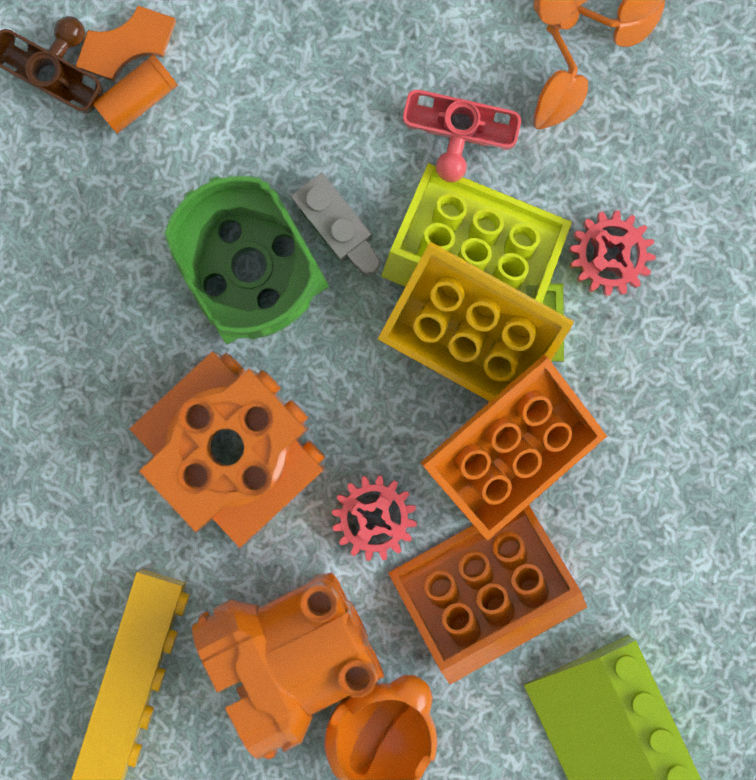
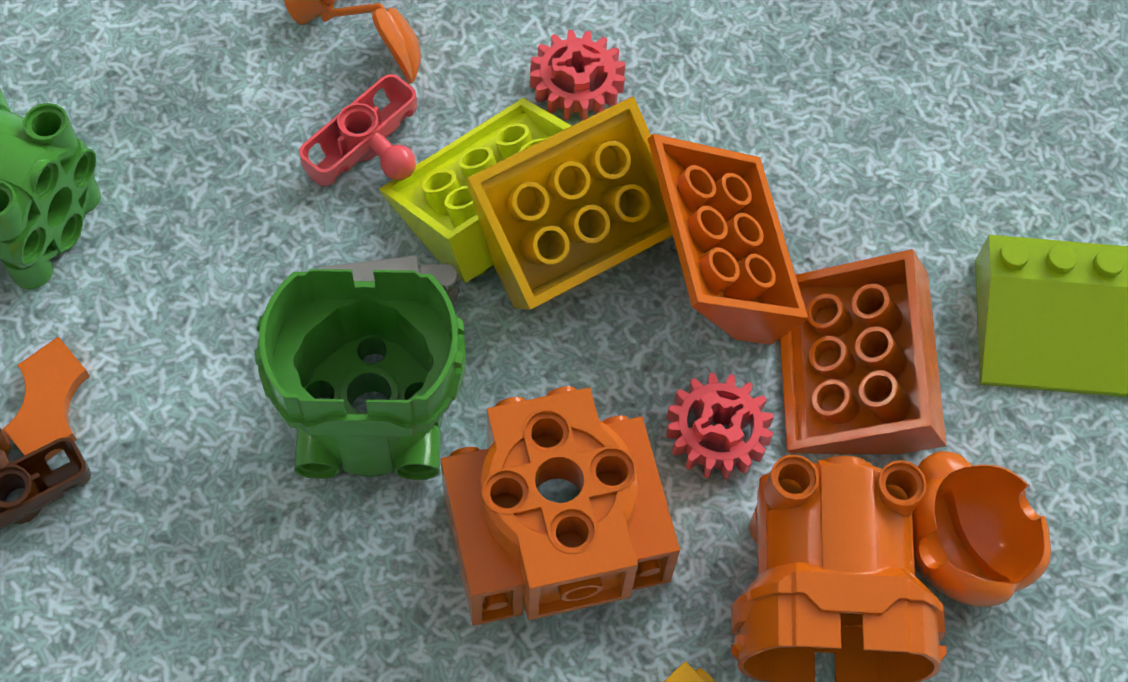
camera: 65 degrees left, 25 degrees down
orange pin [93,54,178,134] -> none

